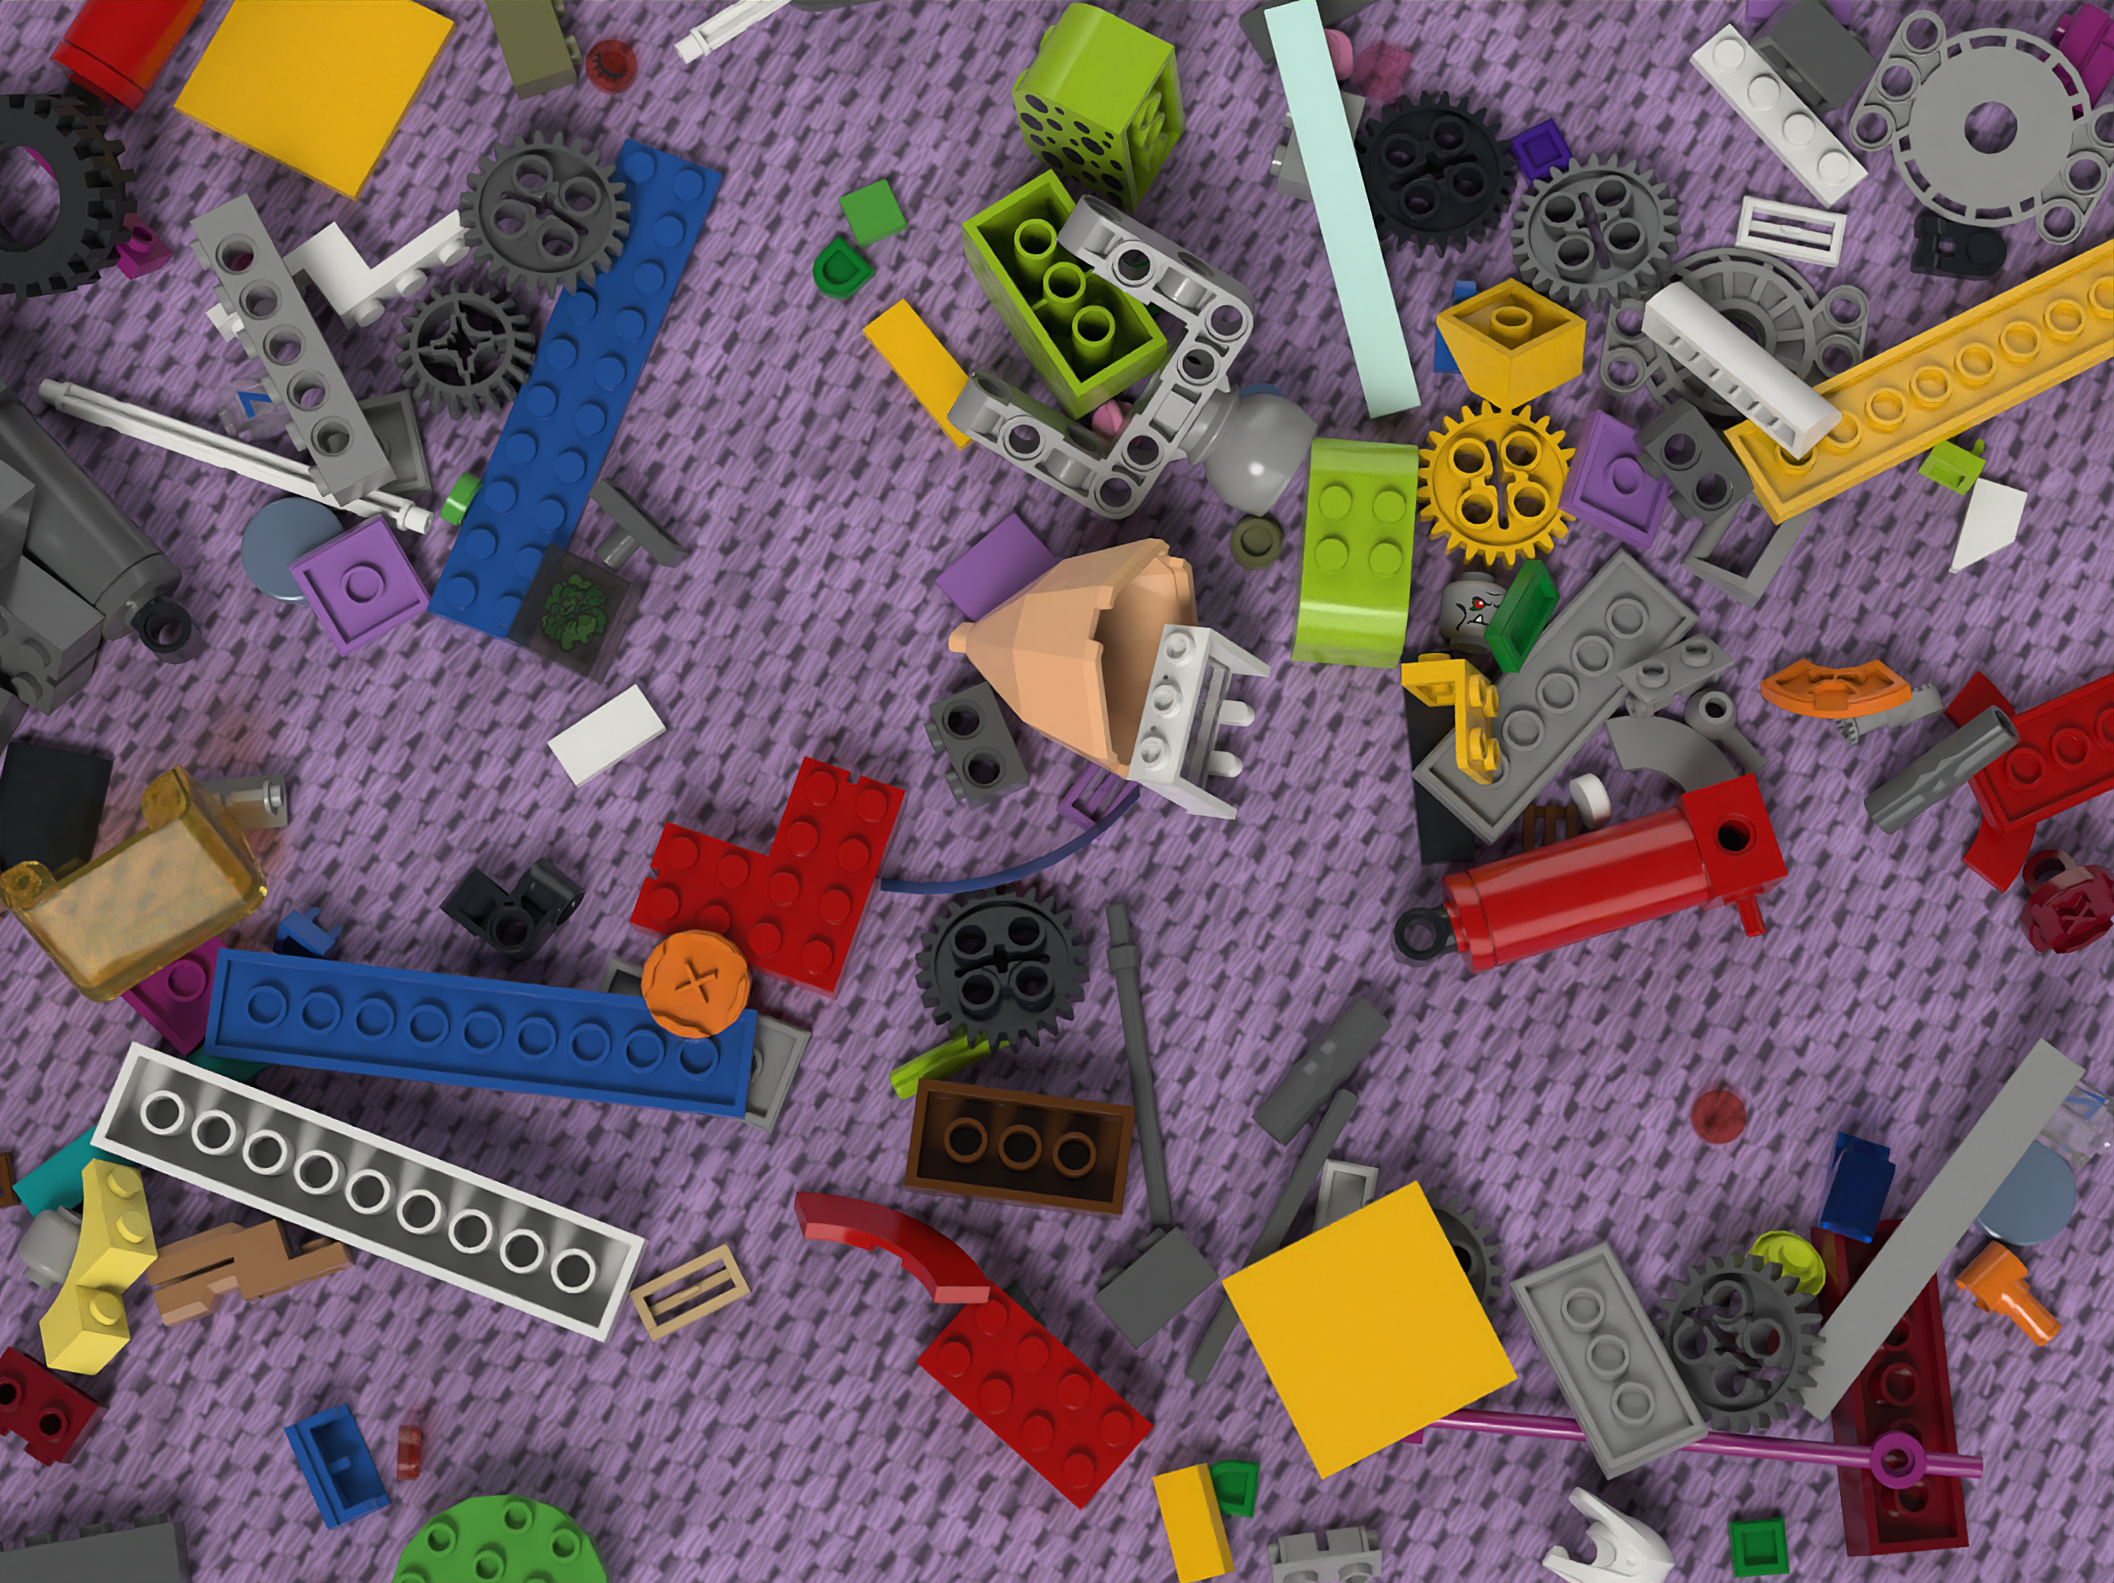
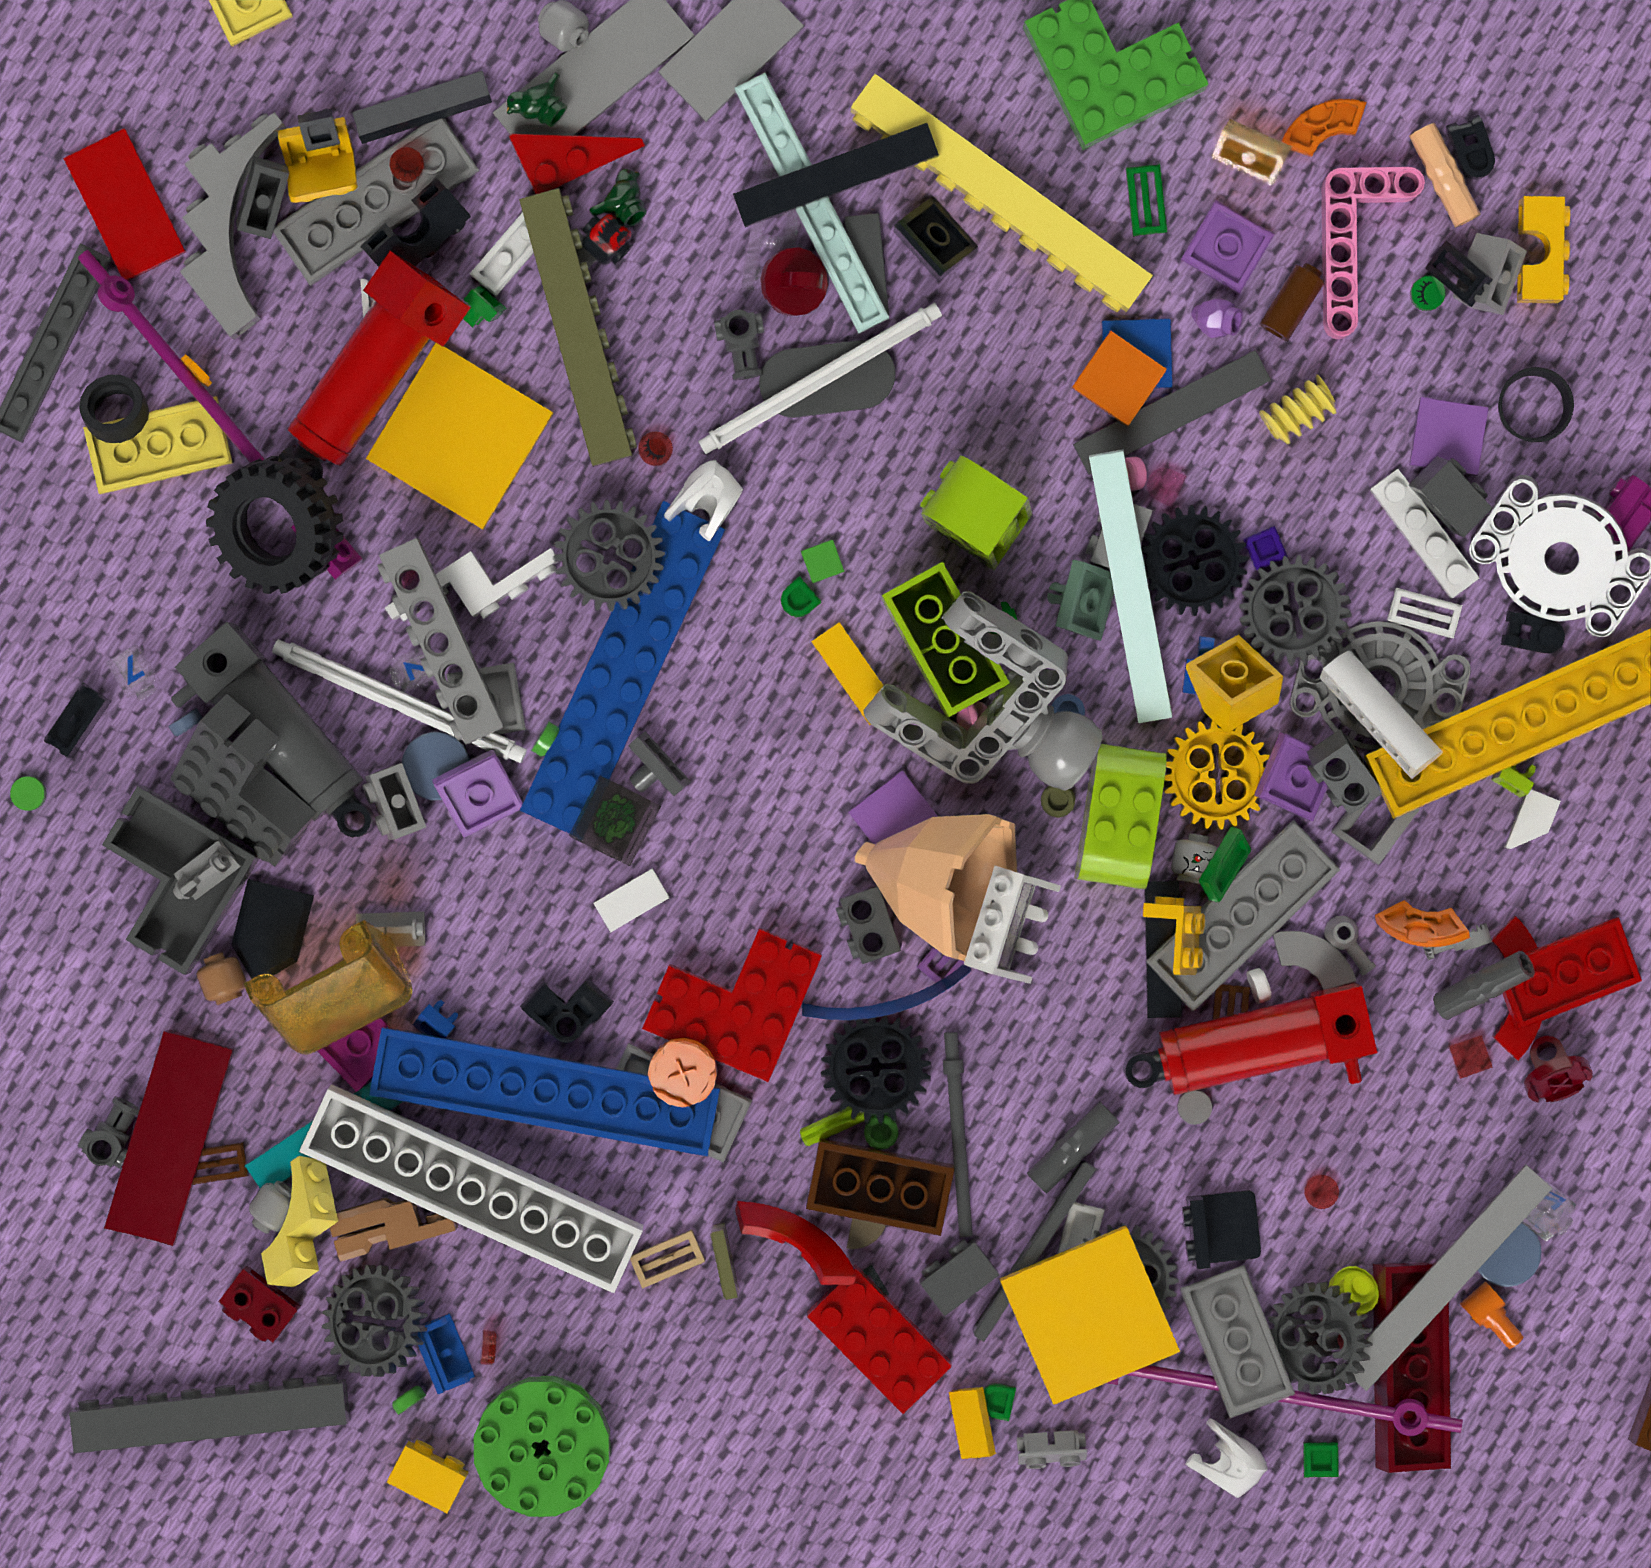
camera: 10 degrees right, 10 degrees up
dark grey gear [394,280,537,421] -> none
light grey hinge [1616,632,1734,719] -> none
clear blue slope [1817,1131,1896,1244] -> none
none -> dark grey gear [322,1265,428,1377]
none -> light grey brick [362,763,426,840]
none -> bright green tile [392,1385,427,1415]
none -> white helmet [664,460,743,541]
none -> olive tile [710,1223,739,1300]
none -> dark tan tile [846,1218,886,1249]
none -> bright green tile [864,1115,898,1150]
none -> sand green tile [1047,560,1114,641]
none -> light grey tile [1177,1090,1212,1125]
none -> black bracket [1182,1190,1261,1269]
none -> clear red tile [1448,1035,1493,1079]

